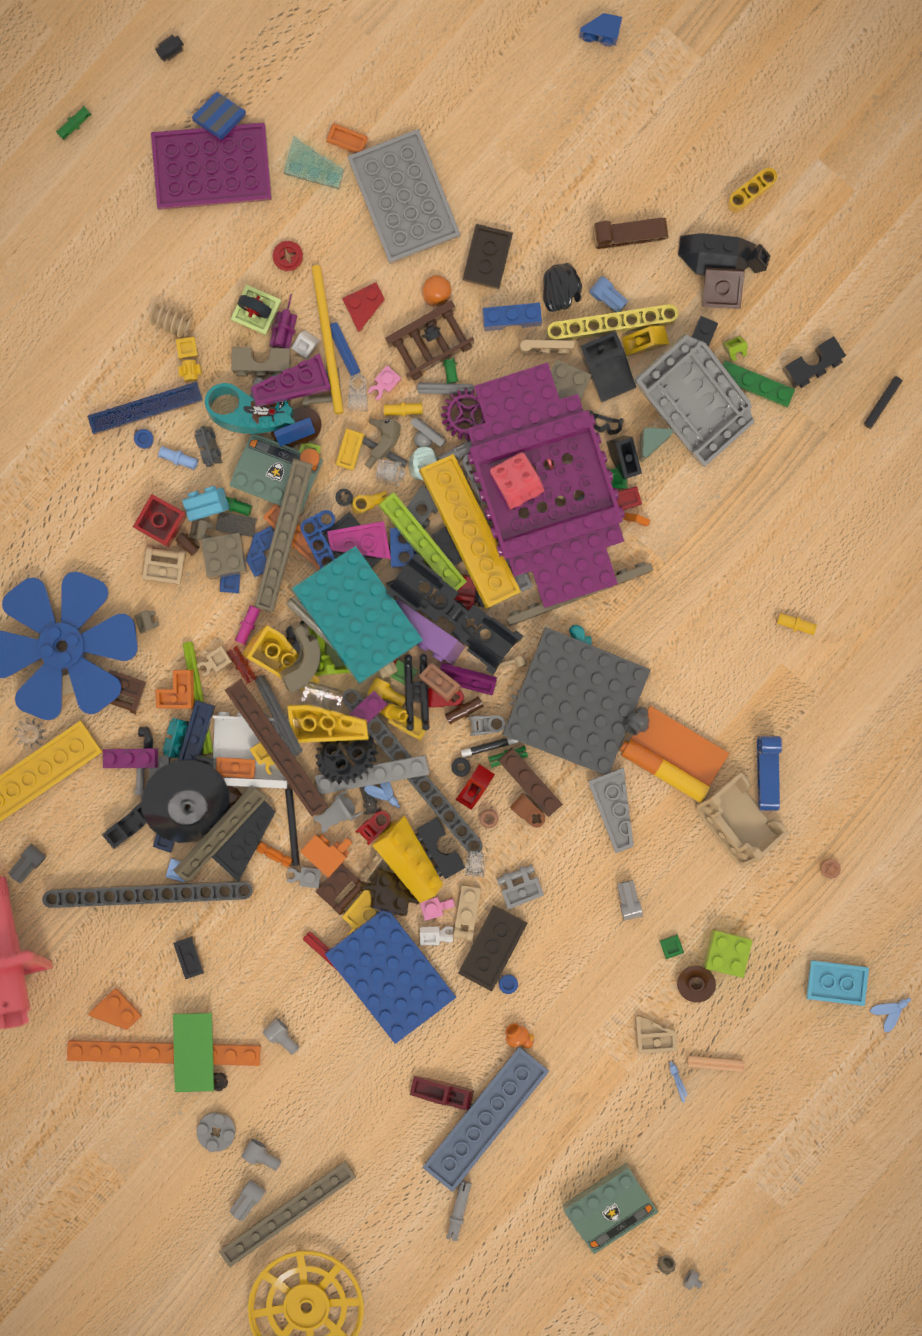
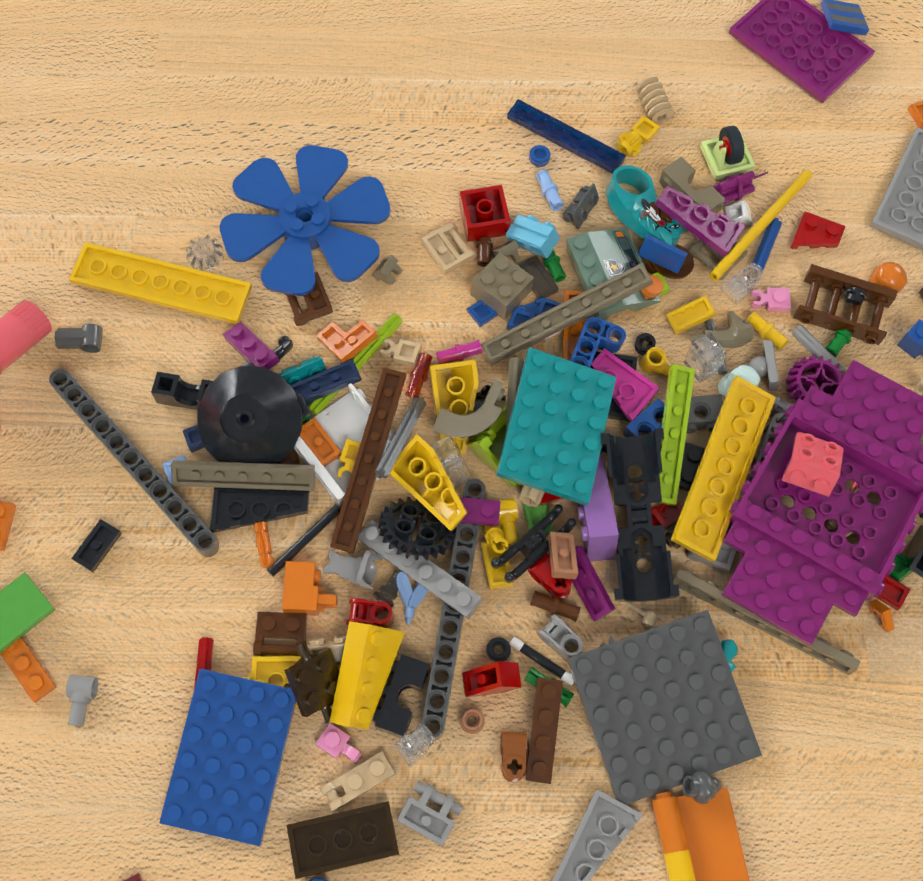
camera: 45 degrees right, 20 degrees down
red gear [273,241,303,272] -> none
clear light blue wing [283,136,344,190] -> none
light grey plate [287,866,321,888] -> none
white plate [420,926,453,945] -> none

